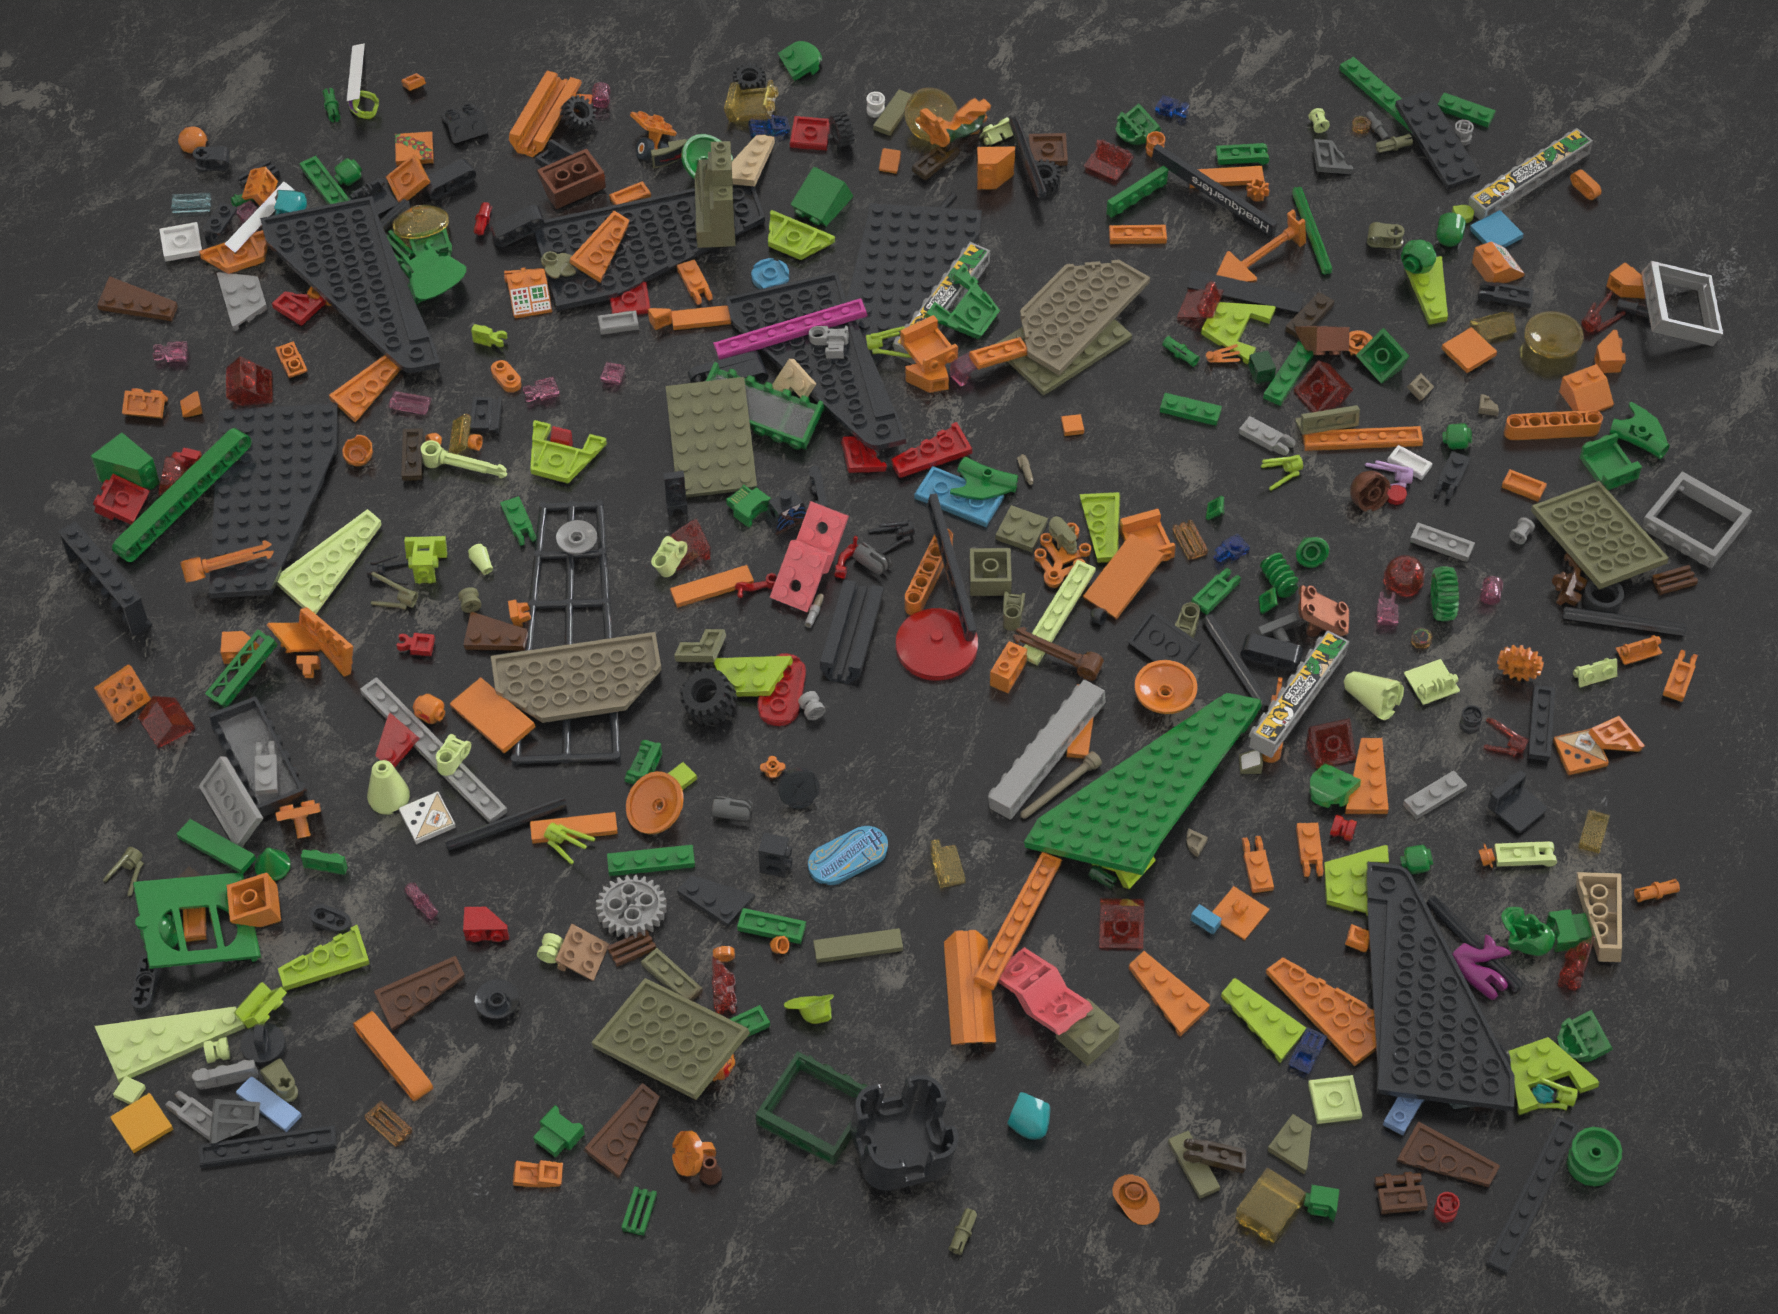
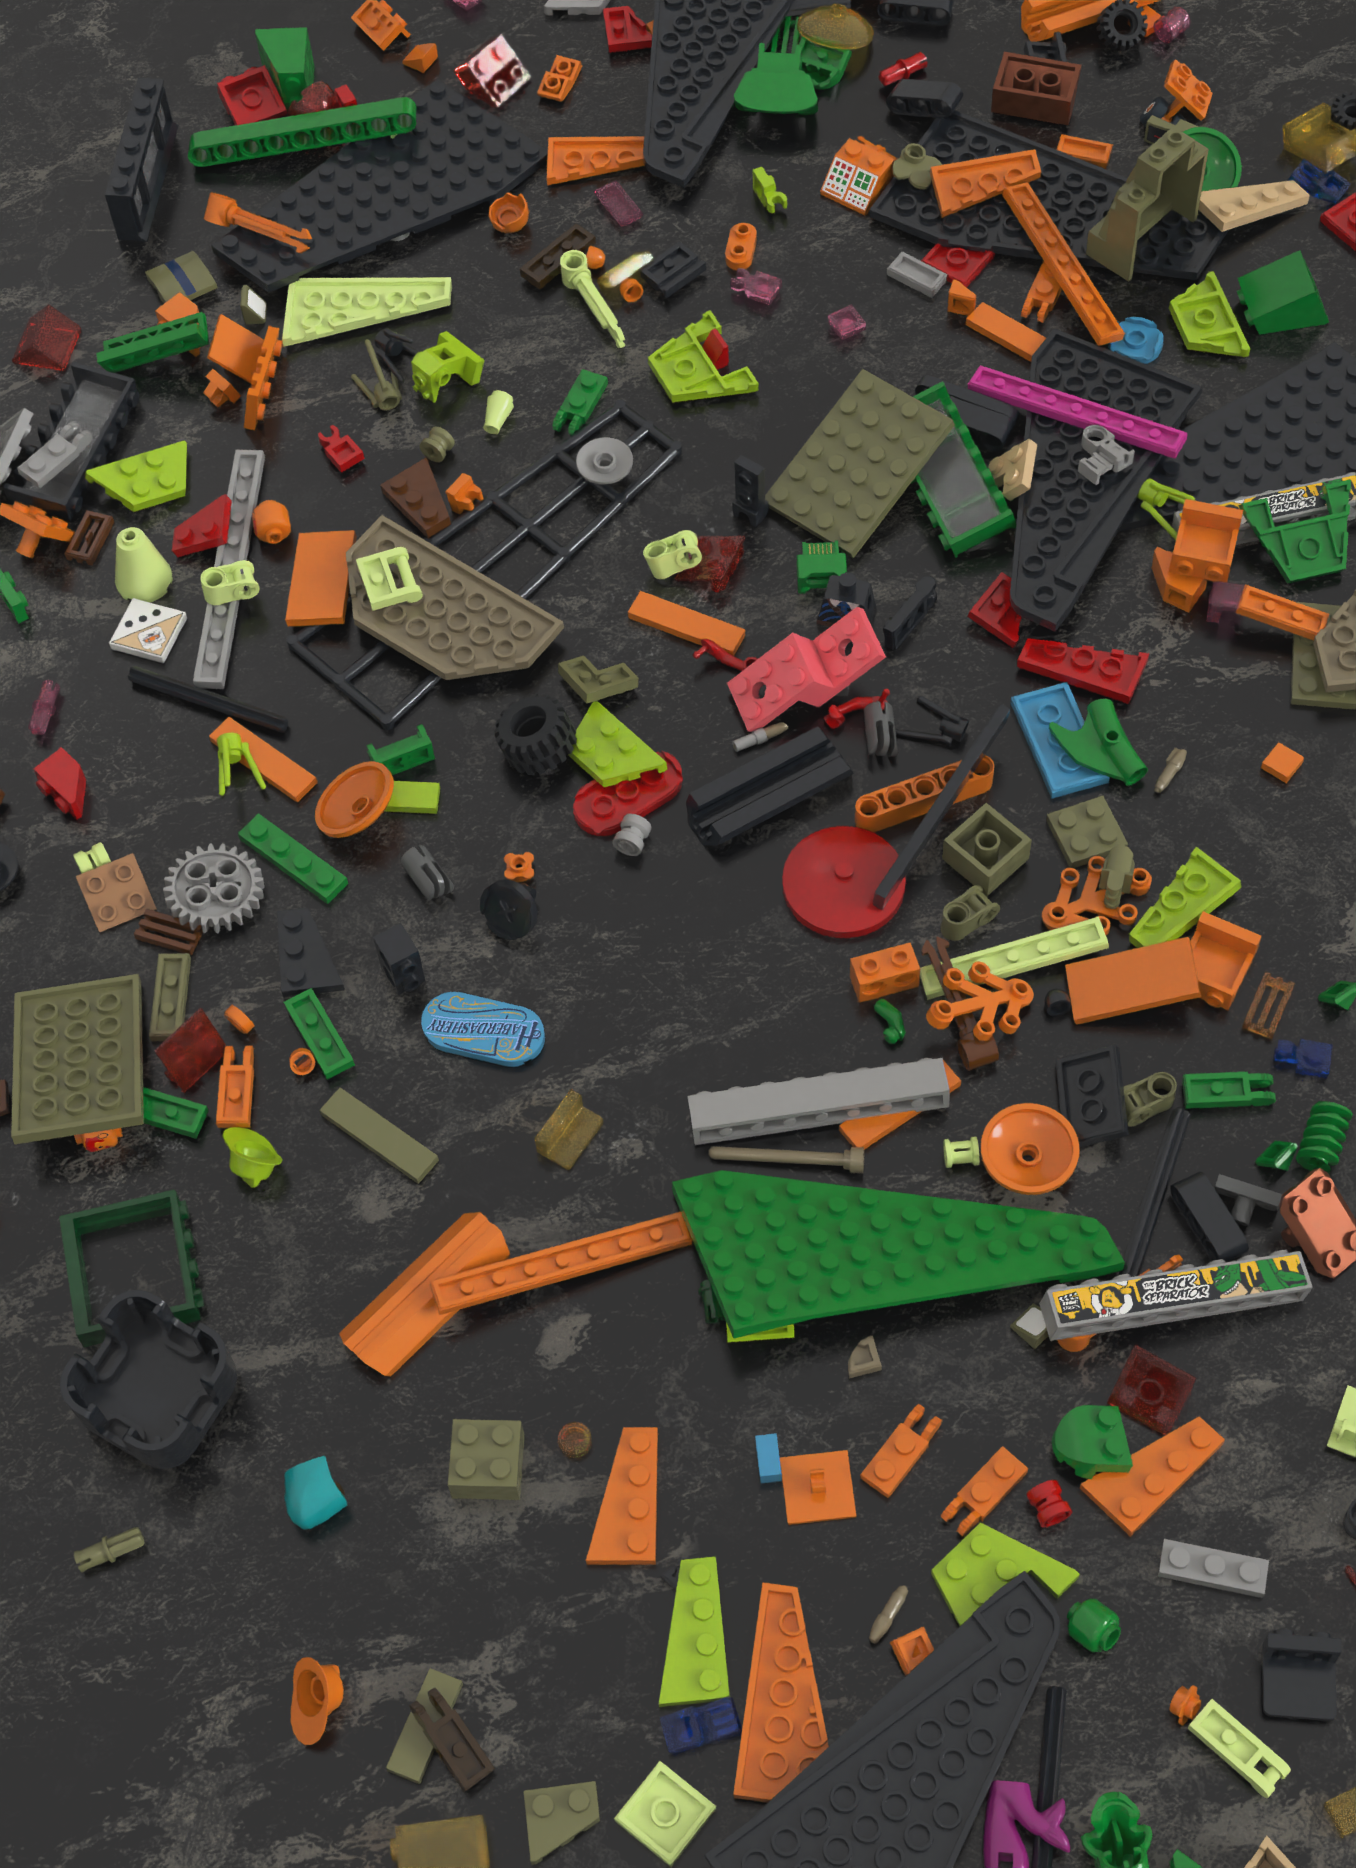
camera: 50 degrees right, 5 degrees up
orange plate [94,665,151,723] -> none
coral bracket [998,947,1093,1035] -> none
clear red slope [1099,898,1145,948] -> none
yellowish green cone [1344,671,1404,720] -> none
none -> reddish brown tile [65,510,114,566]
none -> lime wing [85,440,187,512]
none -> olive slope [145,251,218,303]
none -> orange hinge [216,1045,254,1128]
none -> olive slope [240,285,267,324]
none -> yellowish green plate [356,547,423,611]
none -> clear orange tile [558,1422,592,1458]
none -> dark tan piece [869,1585,908,1644]
none -> green arm [874,998,906,1044]
none -> orange plant [926,961,1034,1041]
none -> yellowish green bush [943,1136,980,1168]
none -> orange tile [1002,182,1125,346]

